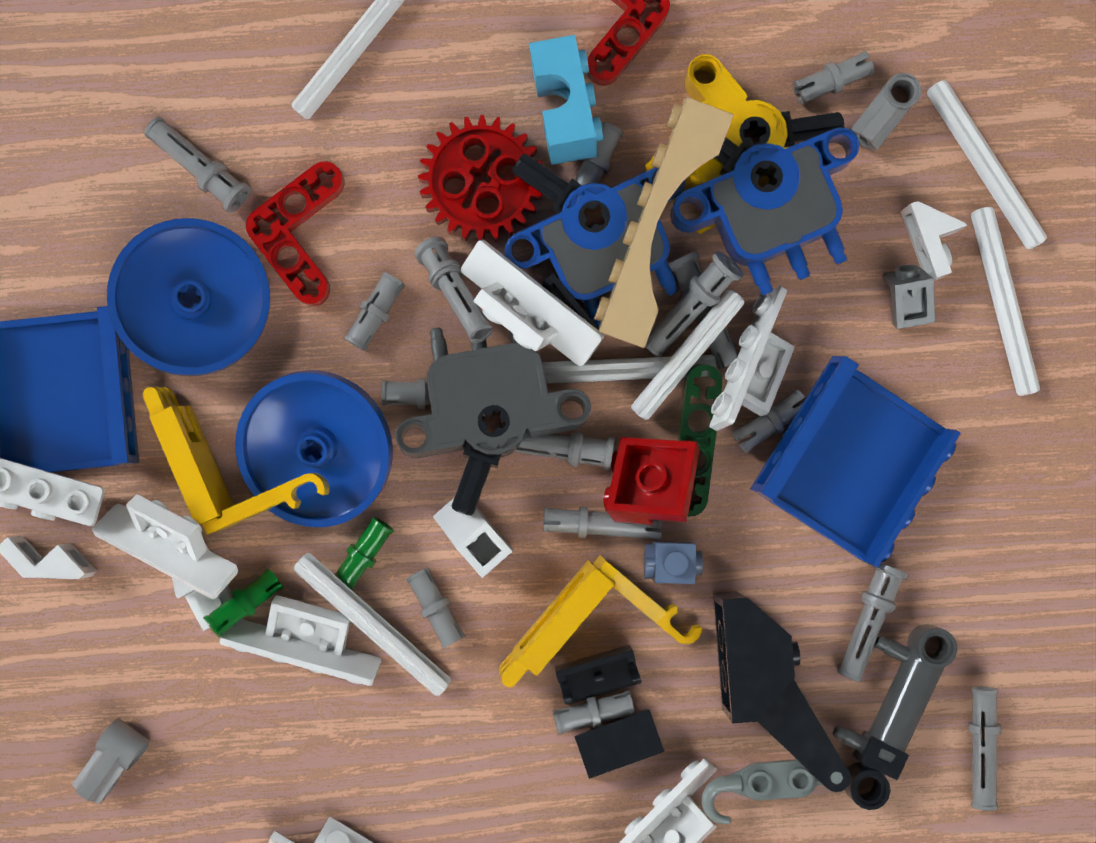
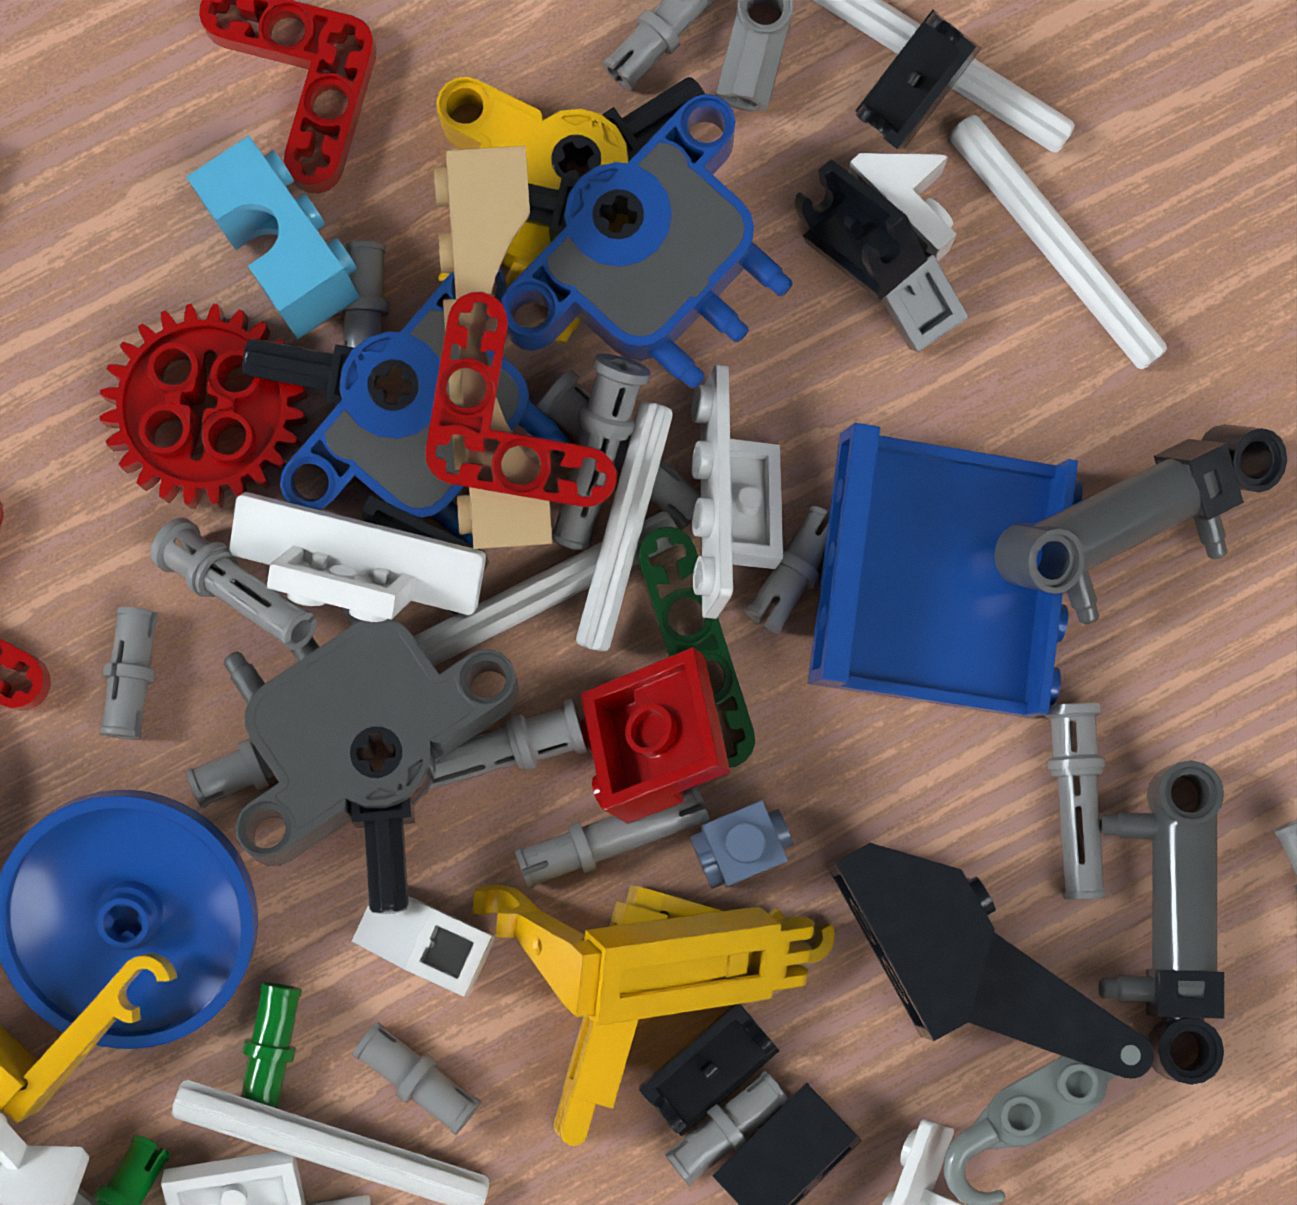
camera: 25 degrees left, 5 degrees down
none -> red beam [425,292,616,507]
none -> yellow hinge [472,885,815,1026]
none -> black hinge [795,159,927,301]
none -> black hinge [855,9,982,149]
none -> dark grey piece [994,424,1287,624]

